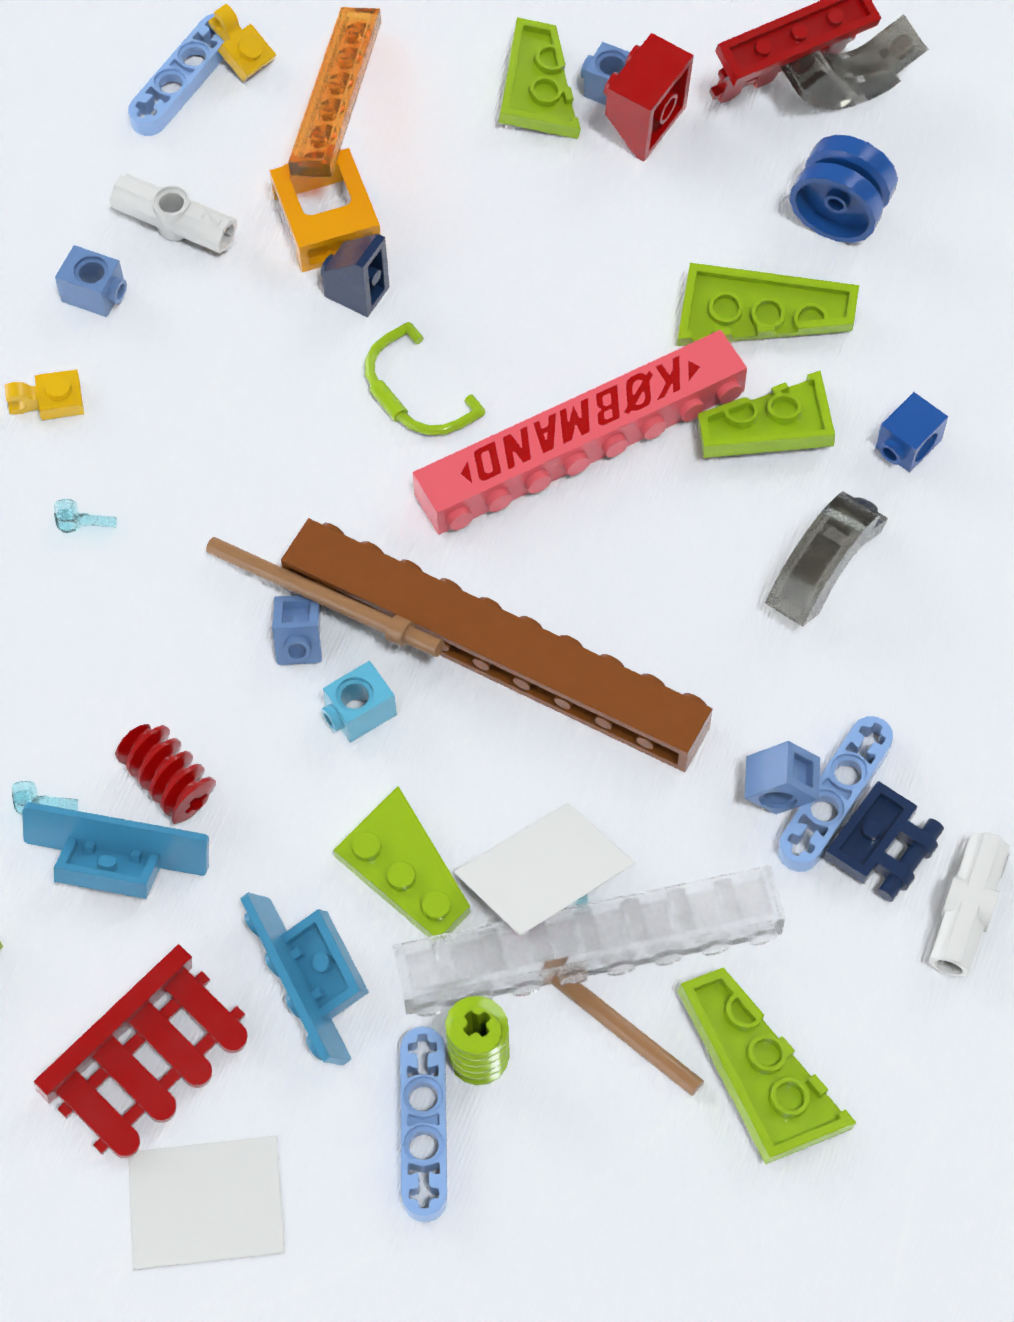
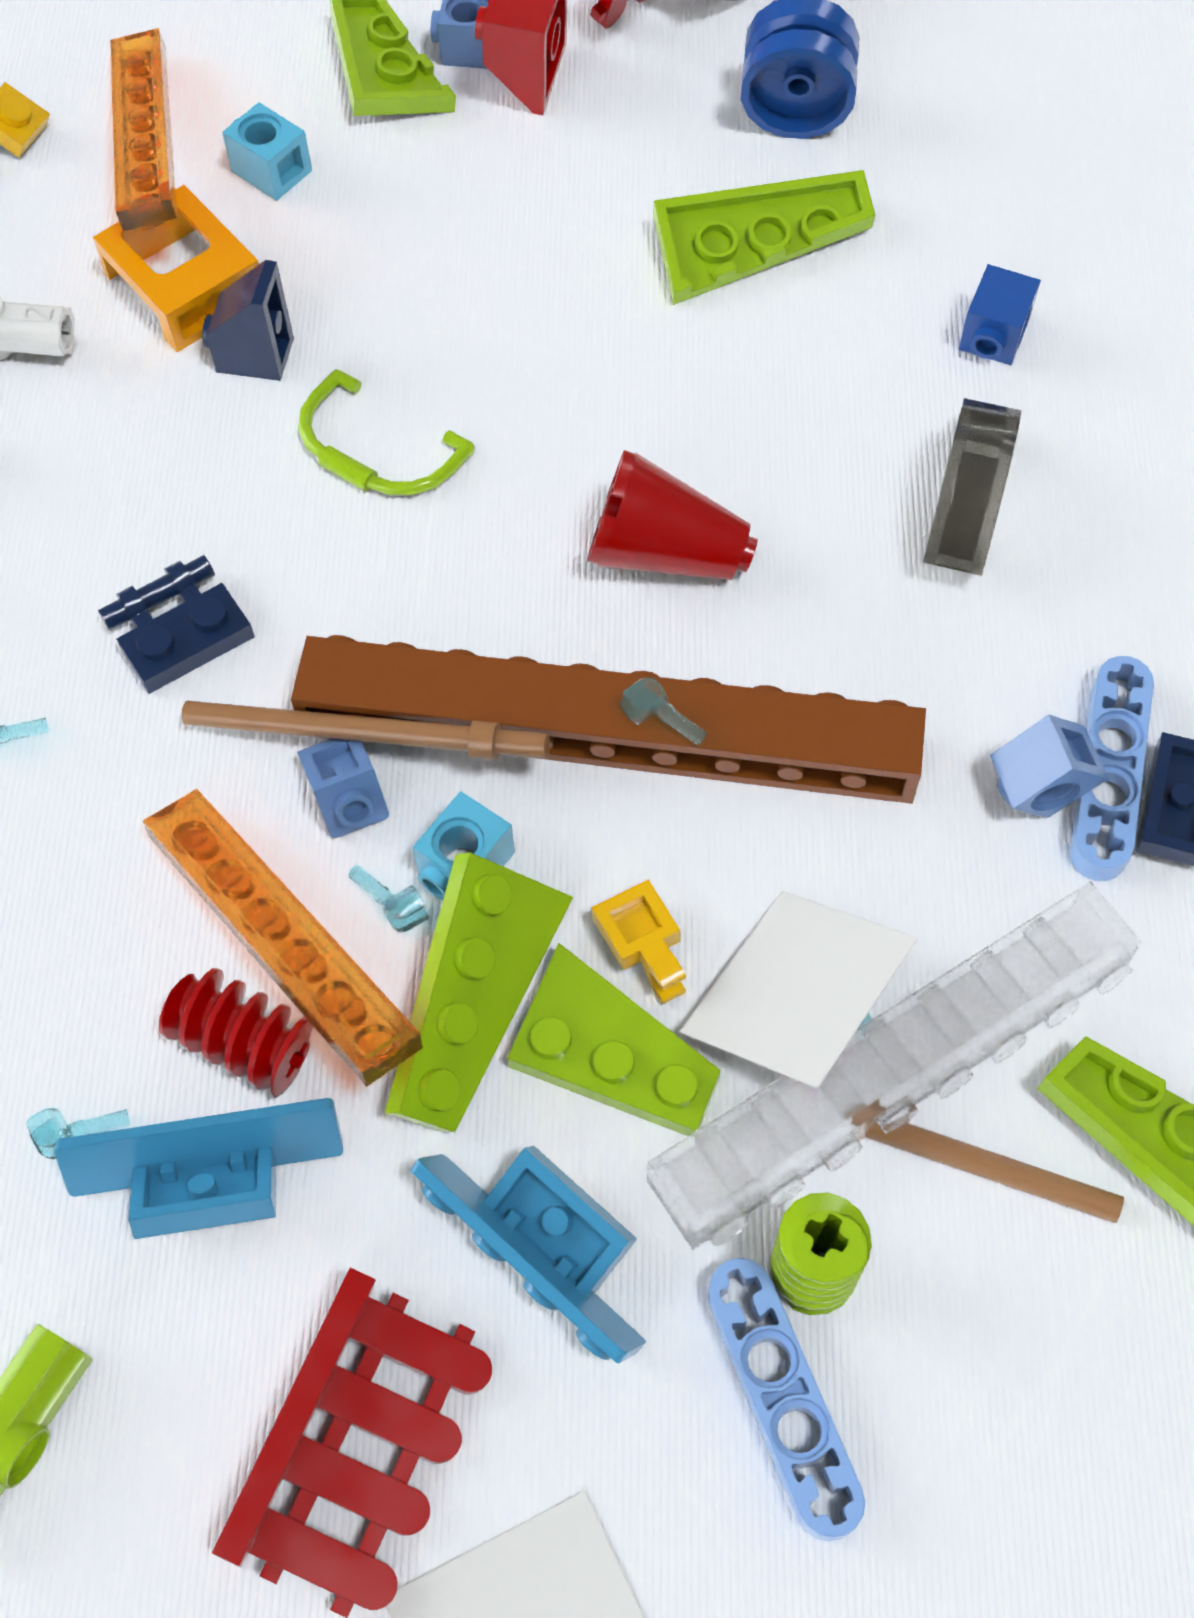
camera: 20 degrees left, 0 degrees up
coral brick [412,330,747,535] -> none
lime wing [697,370,835,458] -> none
none -> dark blue plate [97,555,255,694]
none -> clear orange plate [143,789,423,1087]
none -> medium azure brick [222,102,312,201]
none -> clear light blue hand [348,865,429,932]
none -> lime wing [385,852,573,1132]
none -> red cone [587,450,758,580]
none -> yellow plate [591,879,686,1004]
none -> clear light blue hand [620,678,708,746]

